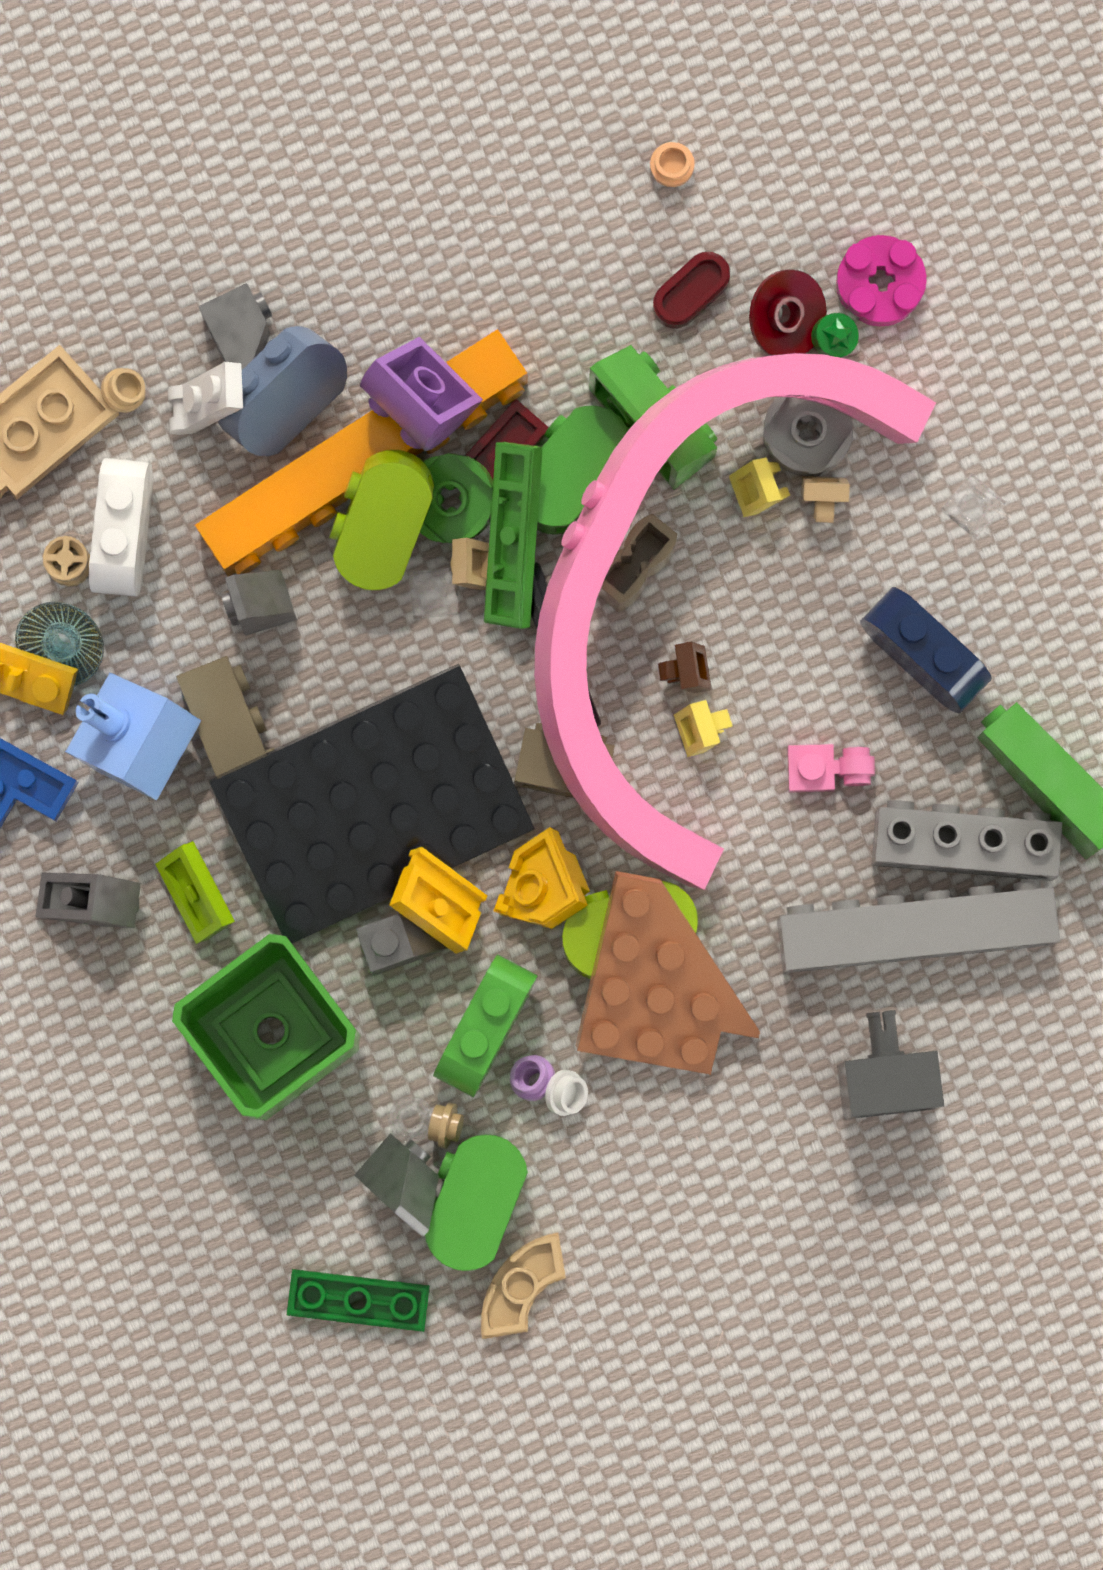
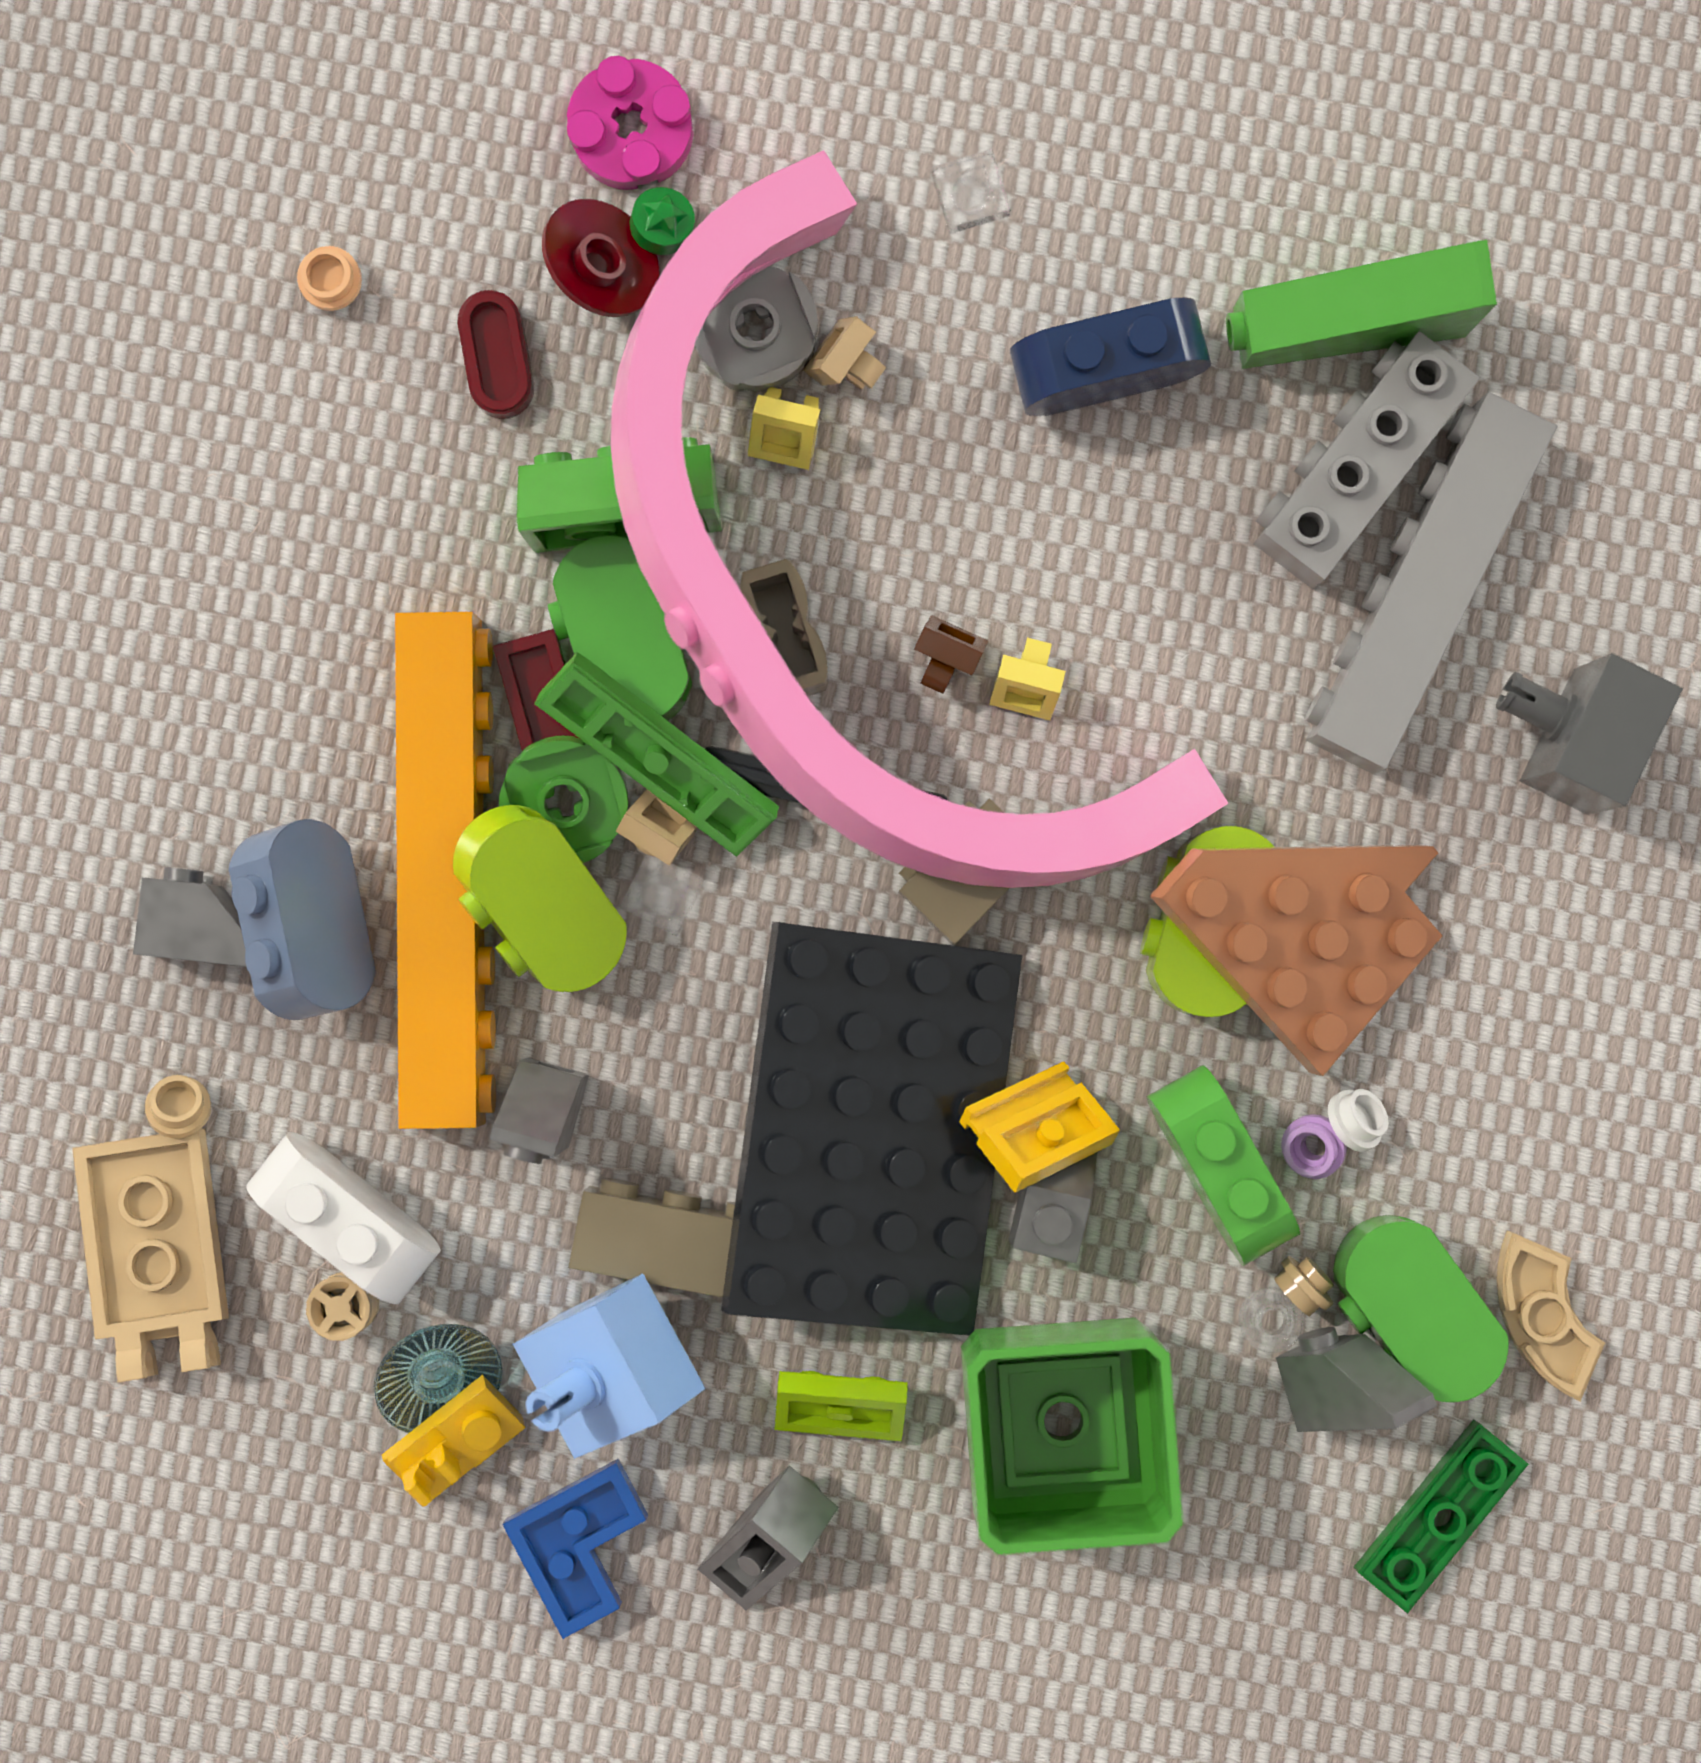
camera: 50 degrees left, 5 degrees up
white plate [168,362,243,435] -> none
medium lavender brick [360,337,483,451] -> none
yellow plate [493,827,590,929] -> none
bright pink plate [787,744,875,793] -> none

